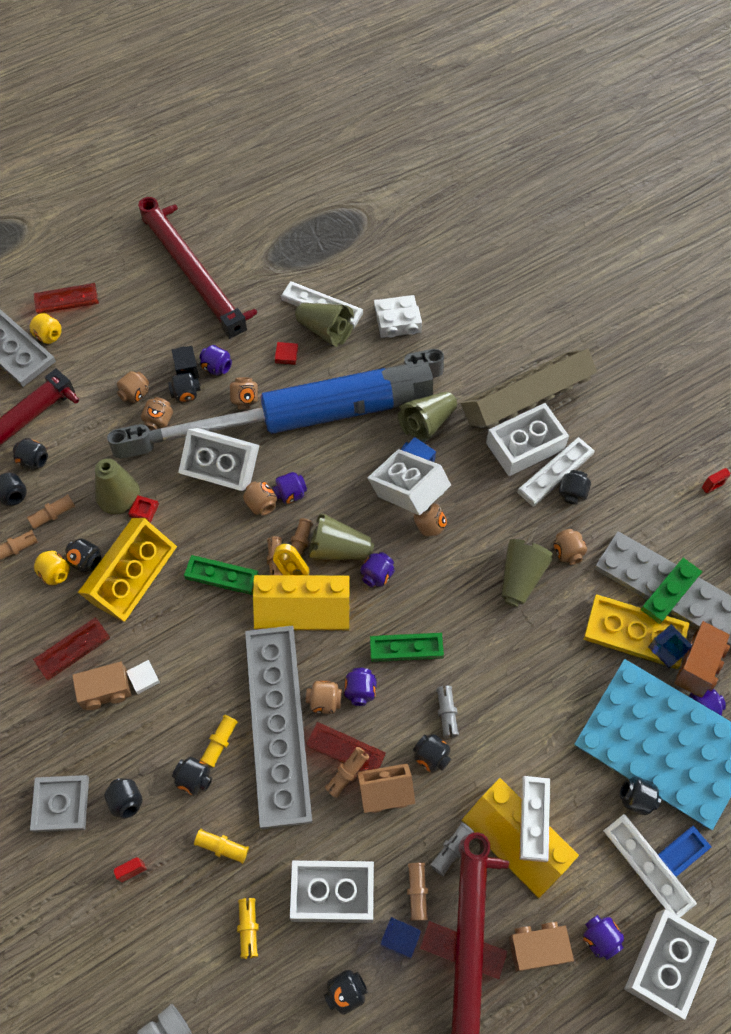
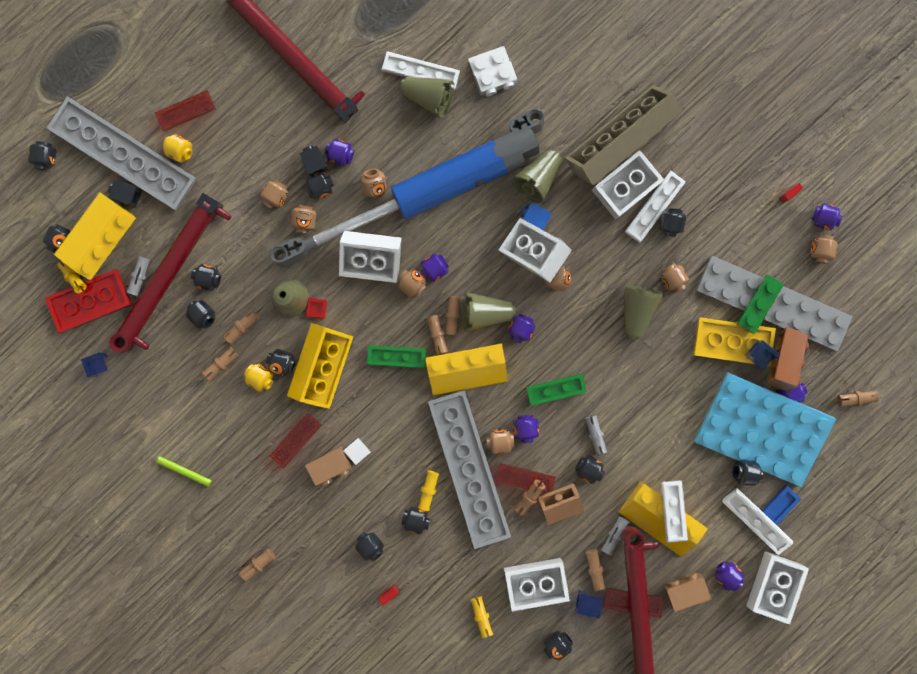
camera: 10 degrees left, 25 degrees up
light grey plate [30,775,89,832] -> none
yellow pin [194,828,249,864] -> none
yellow plate [273,544,309,575] -> none
red tile [275,342,298,365] -> none

